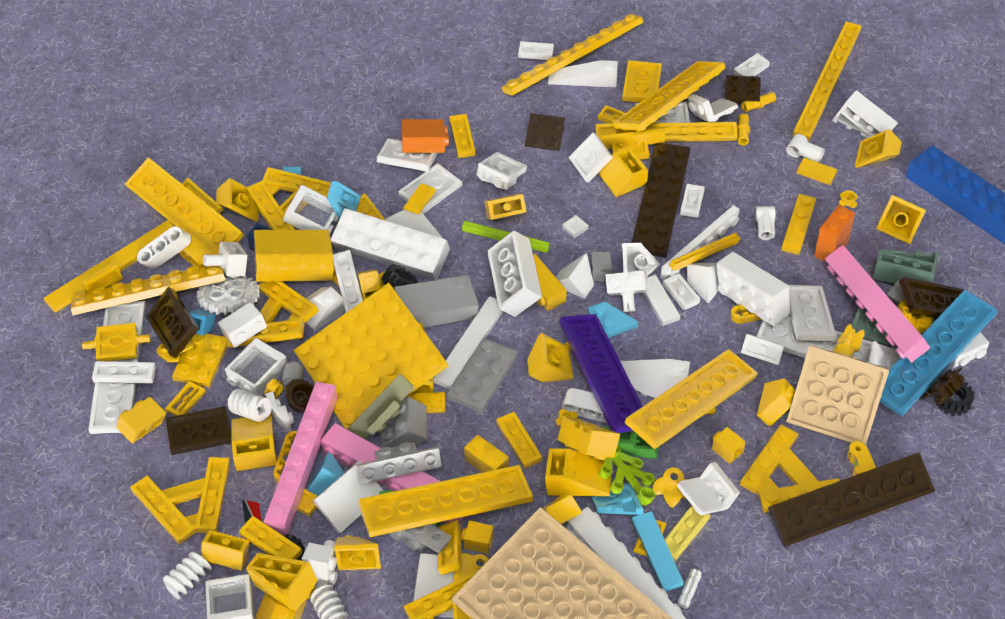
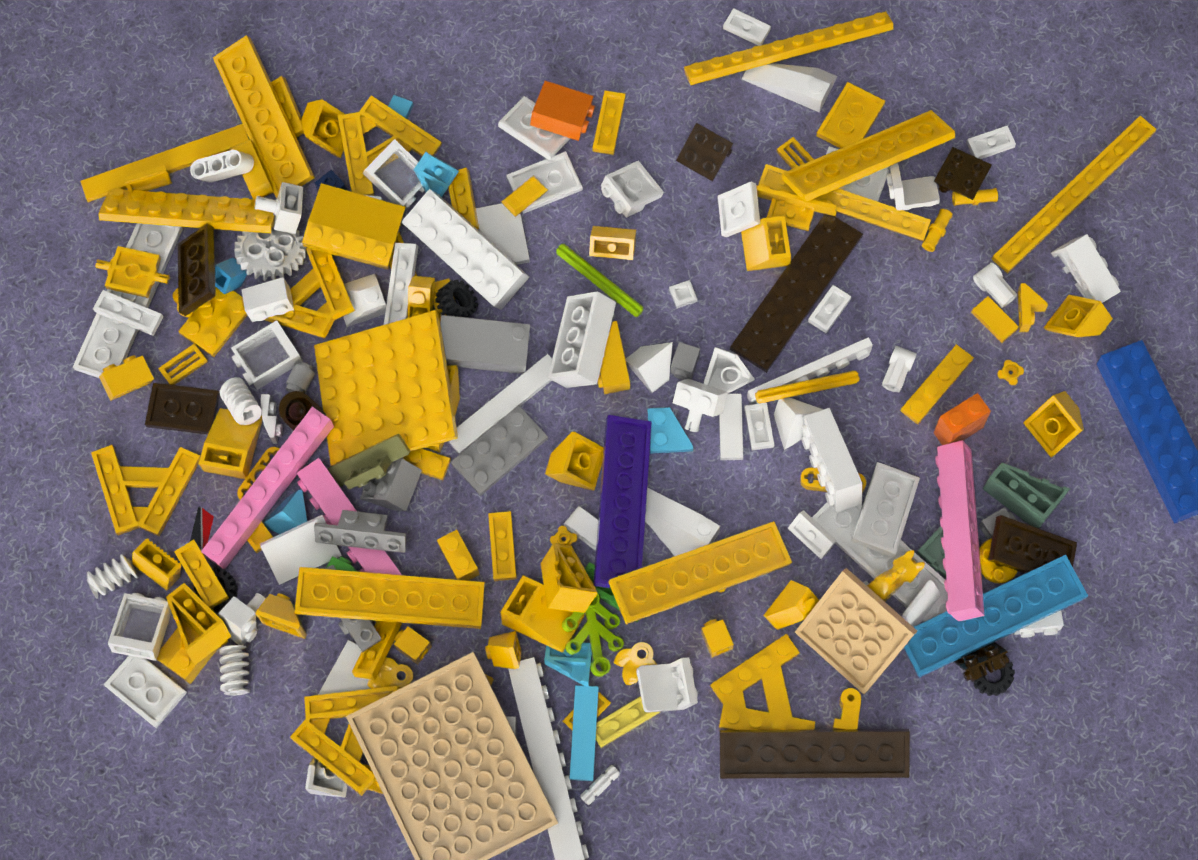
camera: 25 degrees right, 20 degrees up
yellow plate [264,378,283,398] -> none
none -> yellow slope [1018,283,1048,332]

